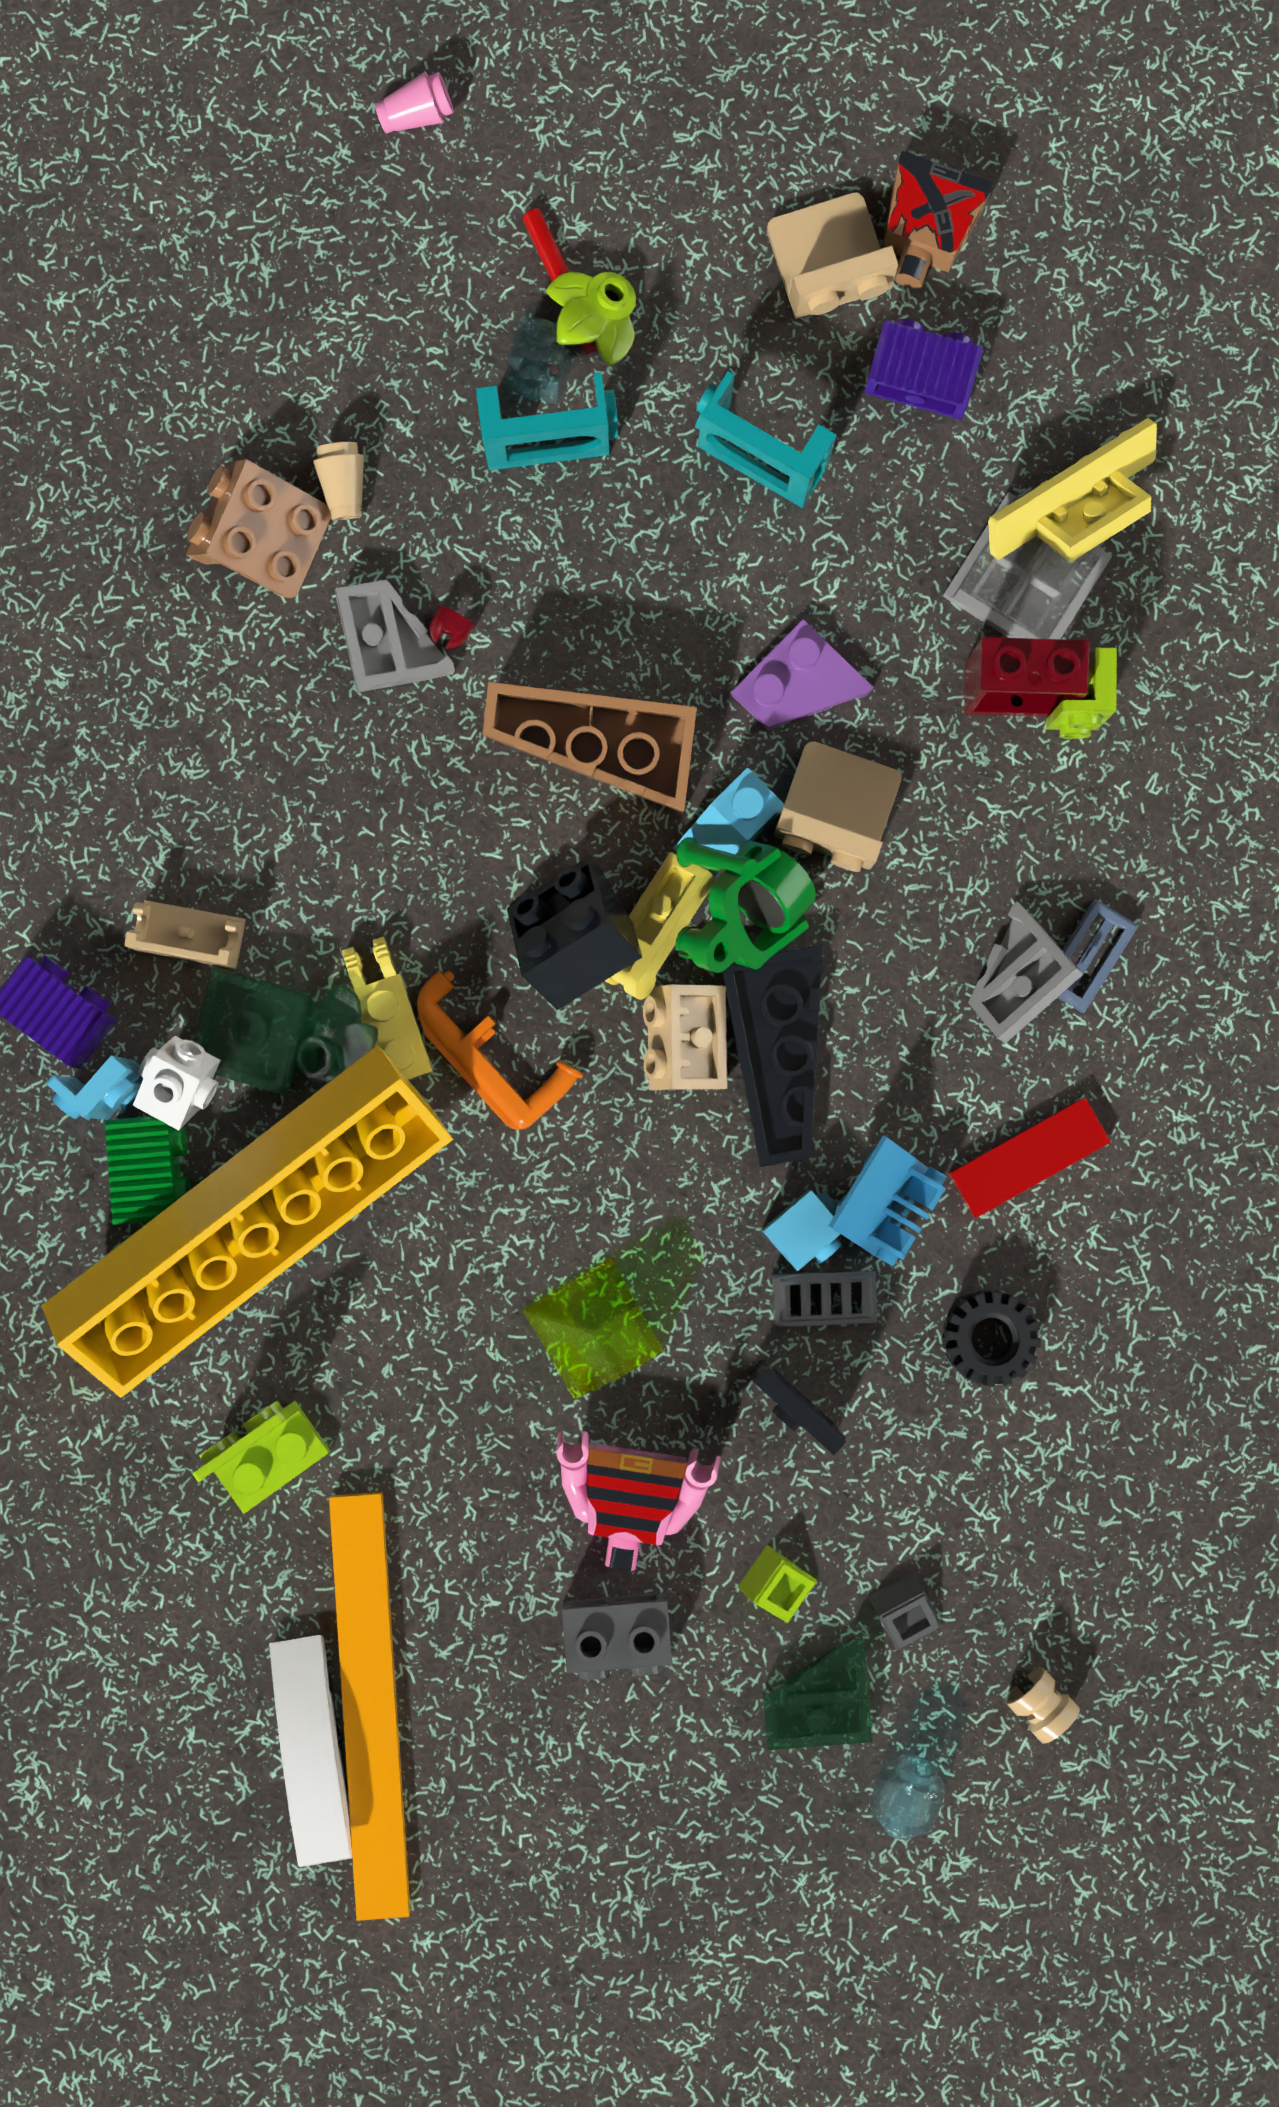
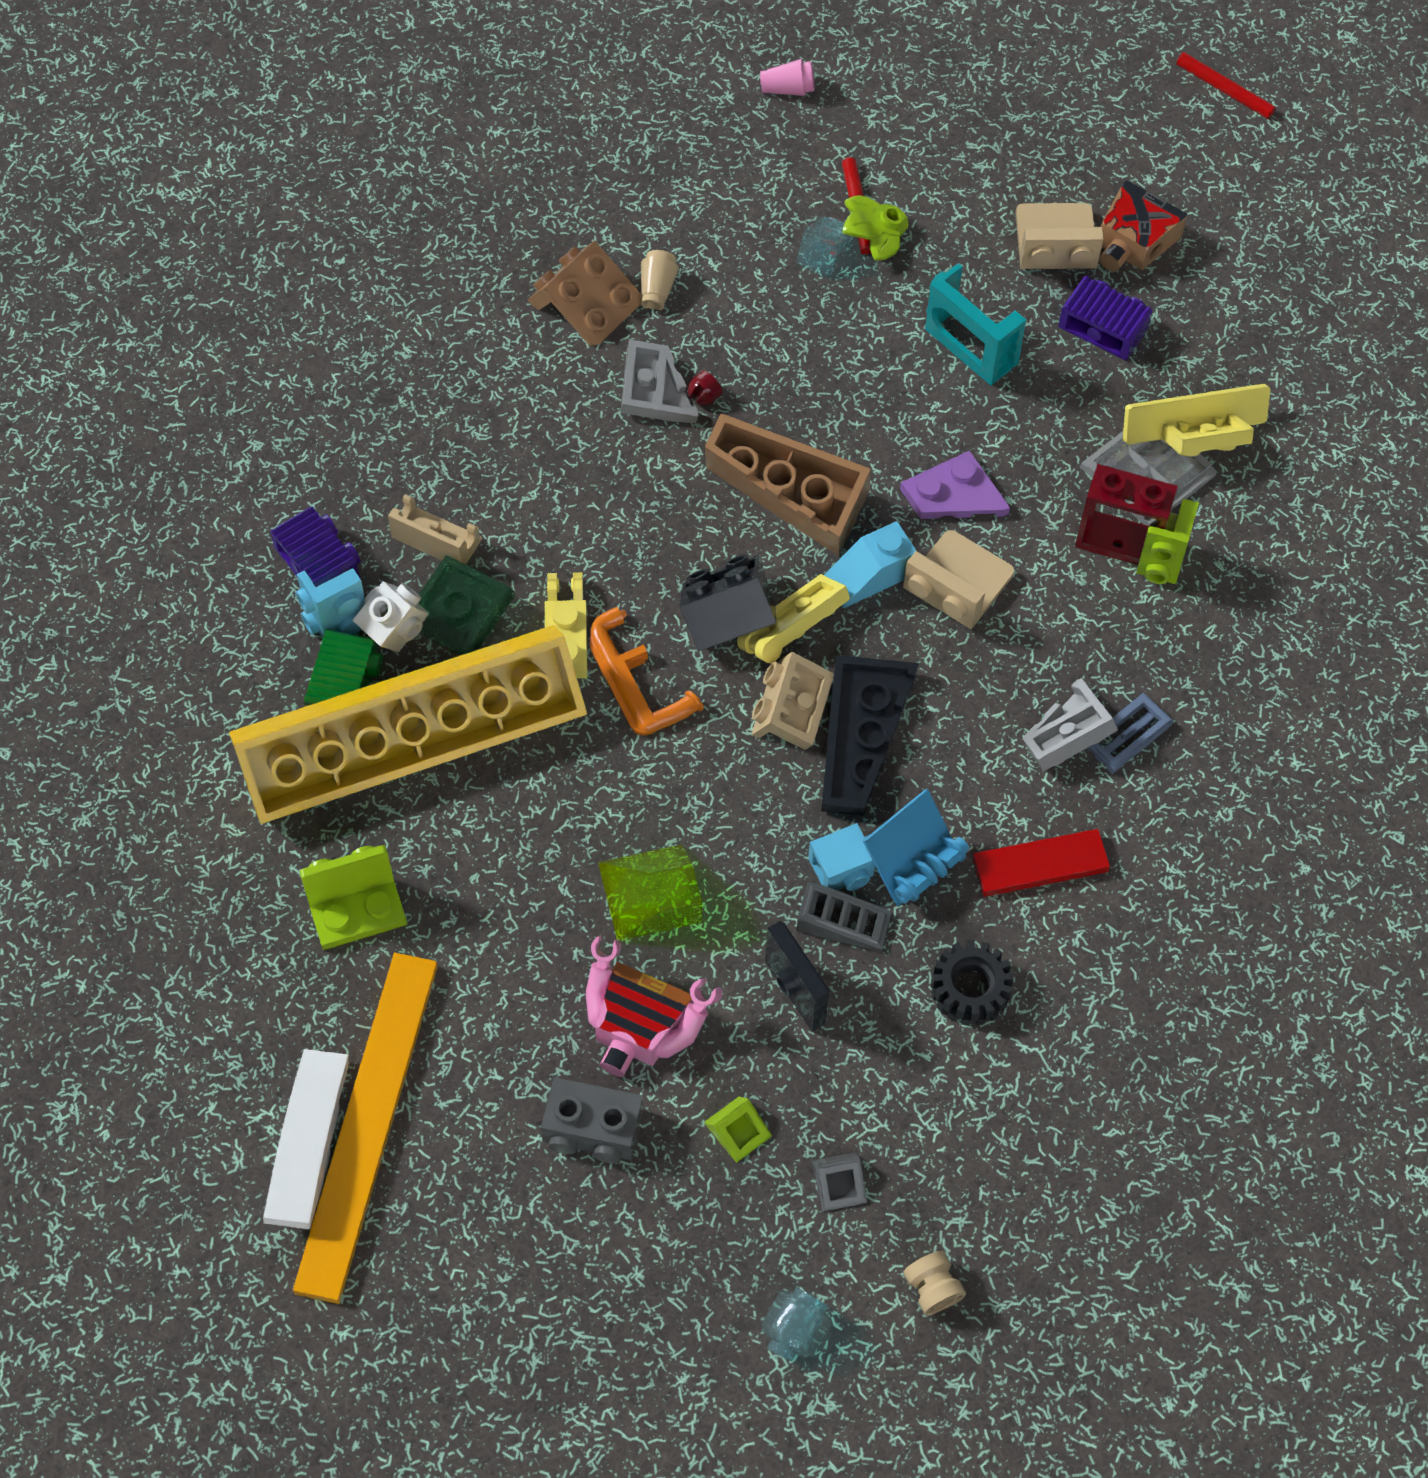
camera: 15 degrees right, 25 degrees down
clear green plate [290,983,378,1083] -> none
teal panel [476,372,618,470] -> none
green piece [675,837,816,973] -> none
clear green wing [762,1636,872,1751] -> none

